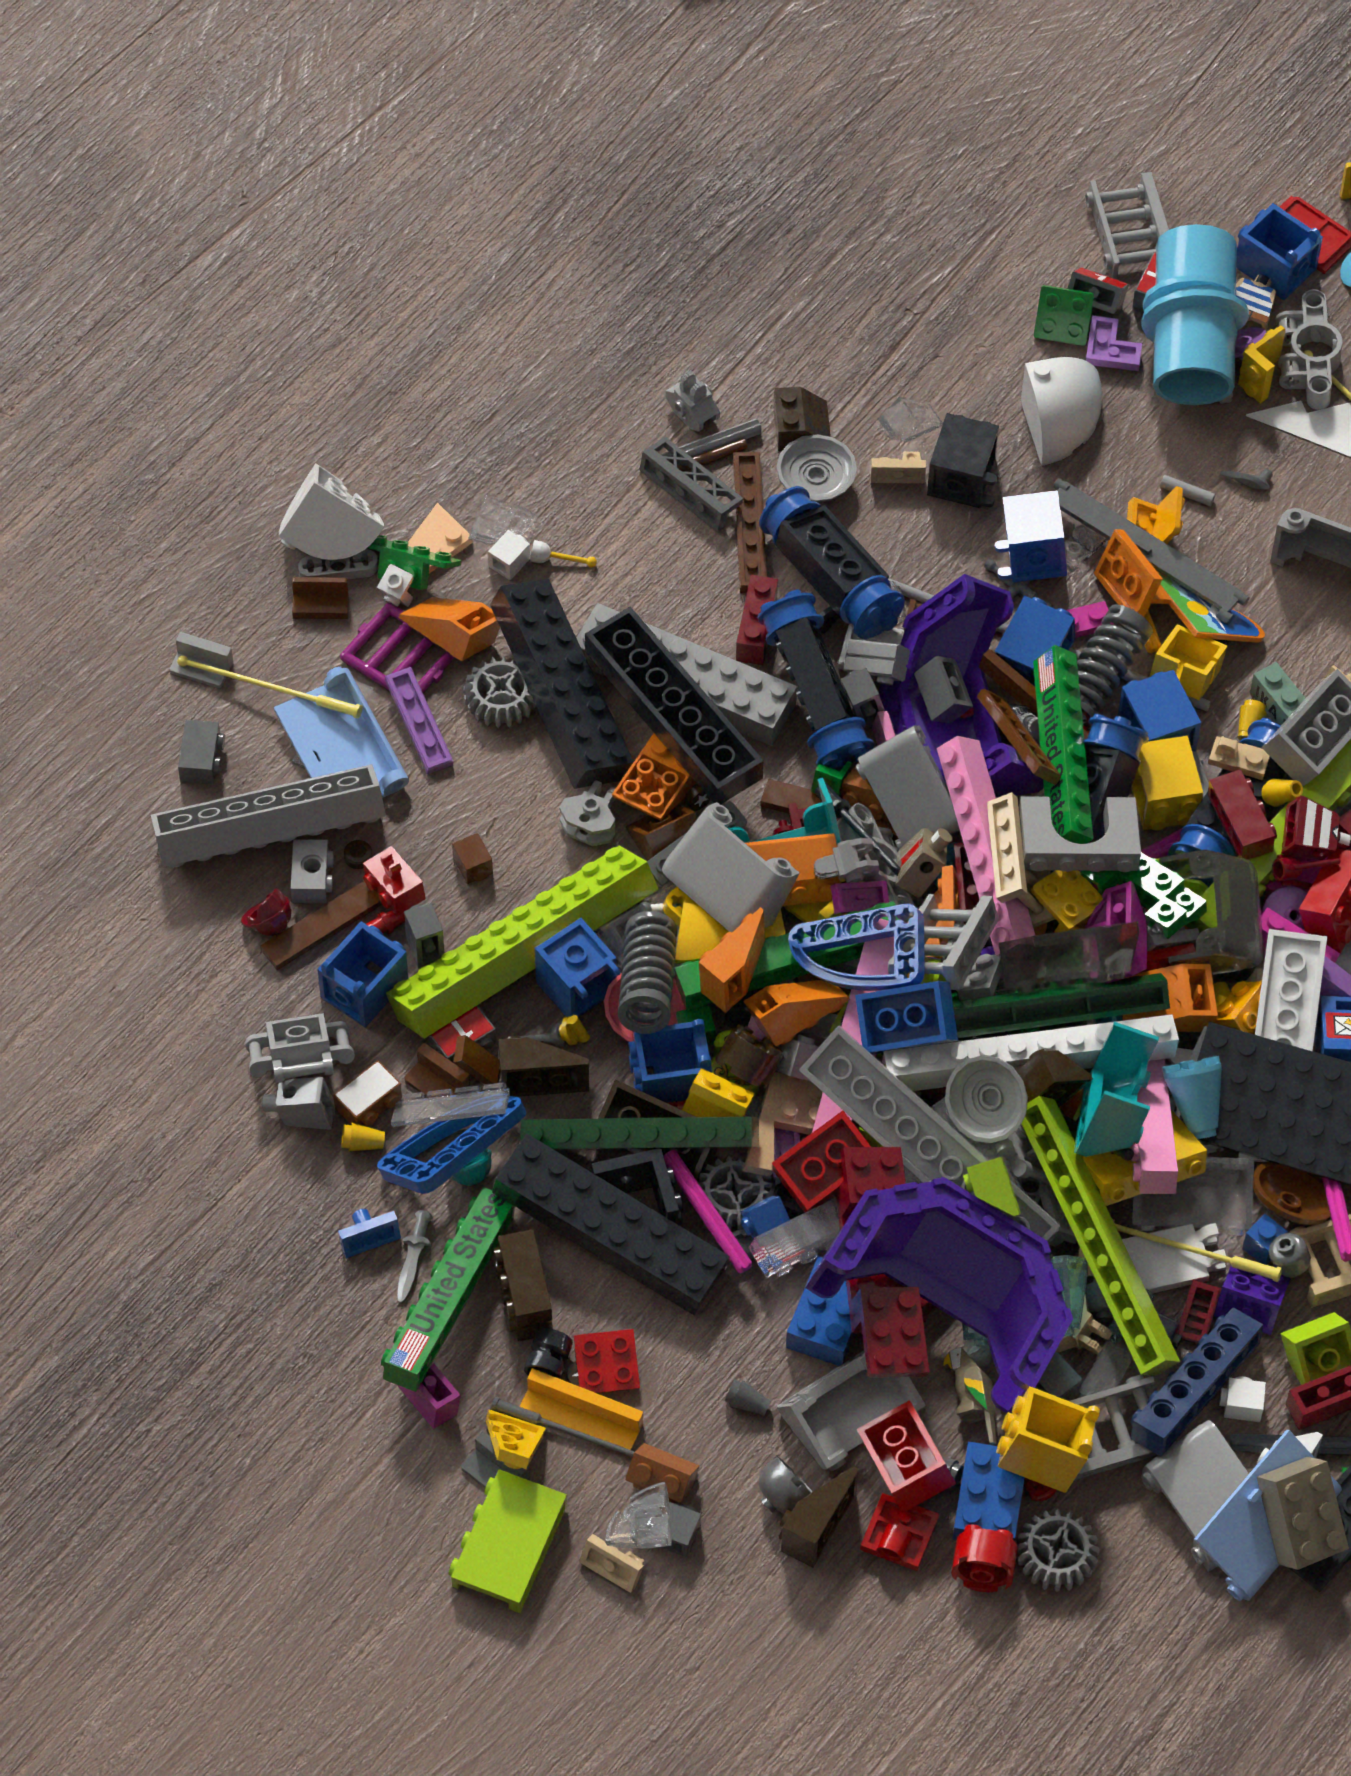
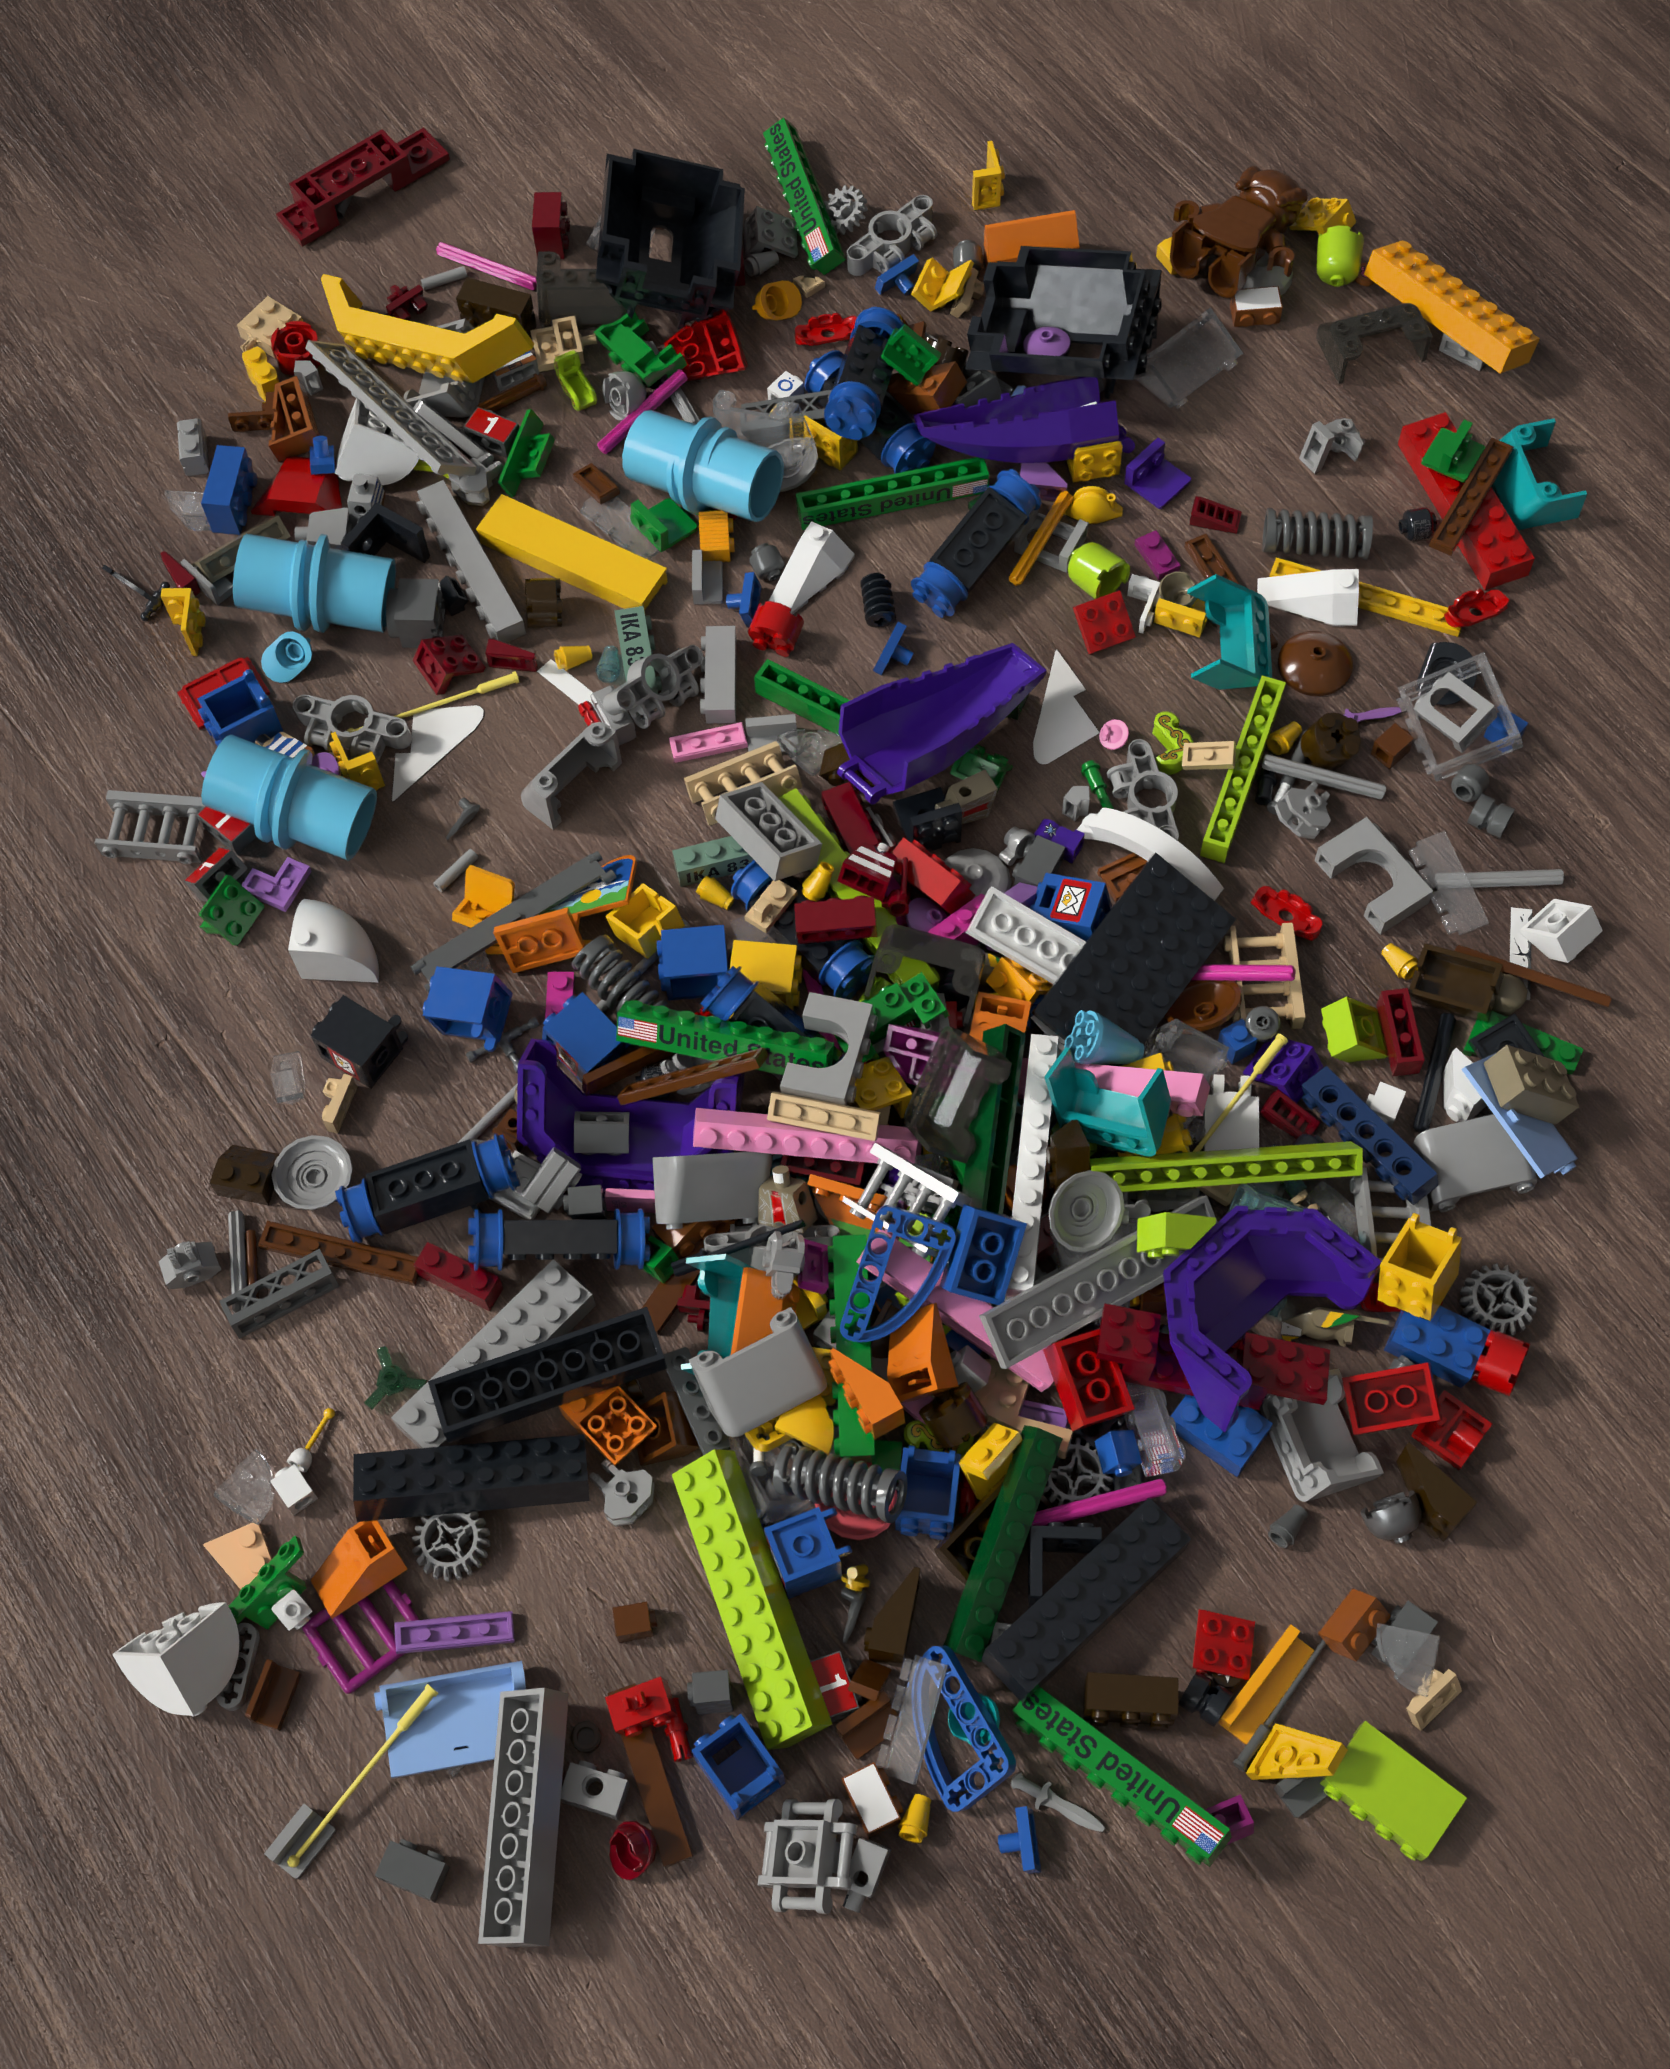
camera: 70 degrees left, 5 degrees up
none -> clear green piece [364,1346,427,1410]

